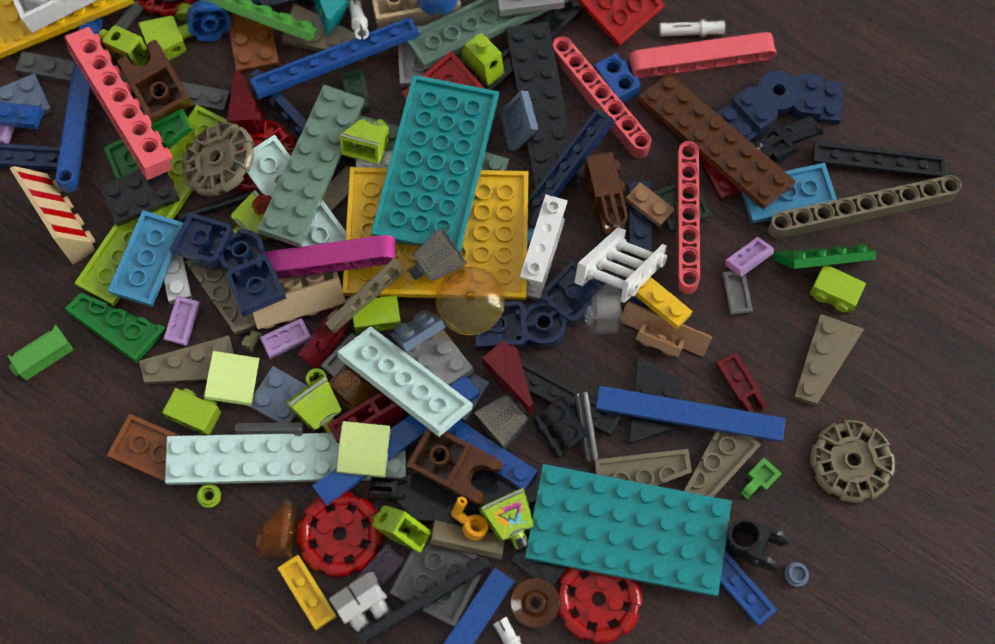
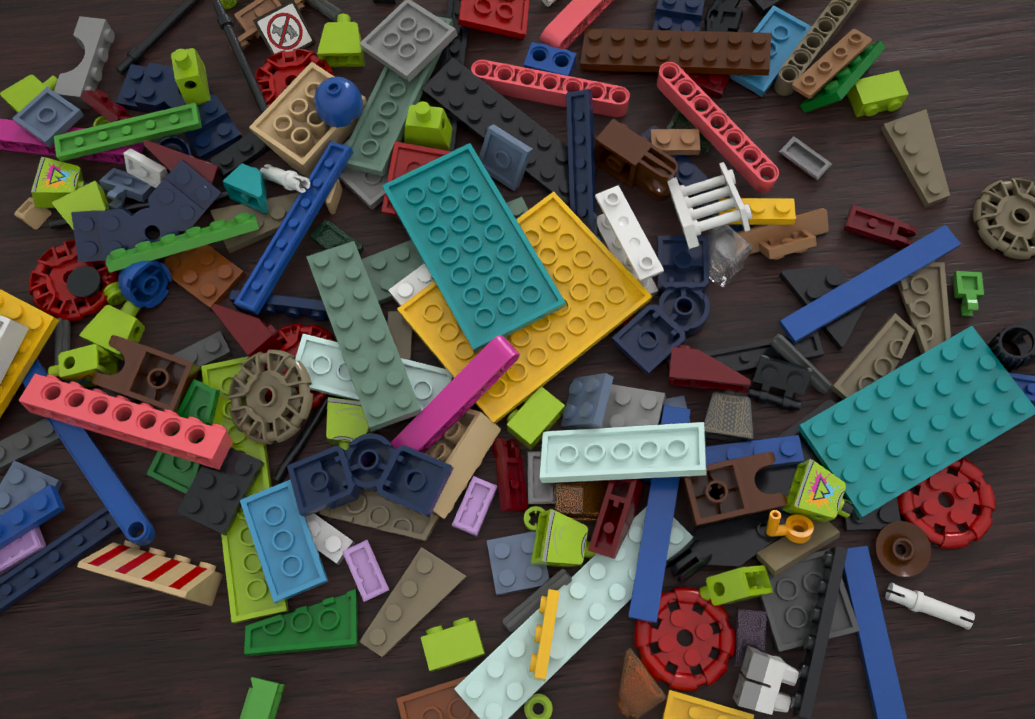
camera: 35 degrees left, 0 degrees up
yellowish green slope [204,351,259,406] -> none
olive tile [241,330,261,354] -> none
clear red plate [252,193,272,215] -> none
dark tan wing [325,257,404,333] -> none
yellowish green slope [337,421,391,478] -> none
lime torso [340,119,390,164] -> none
dark grey torso [408,227,467,281] -> none
clear yellow dish [436,267,505,335] -> none
lavender plate [725,237,774,277] -> none
none -> tan slope [325,179,342,214]
none -> yellow plate [529,589,560,682]
none -> medium nougat bracket [792,29,872,99]

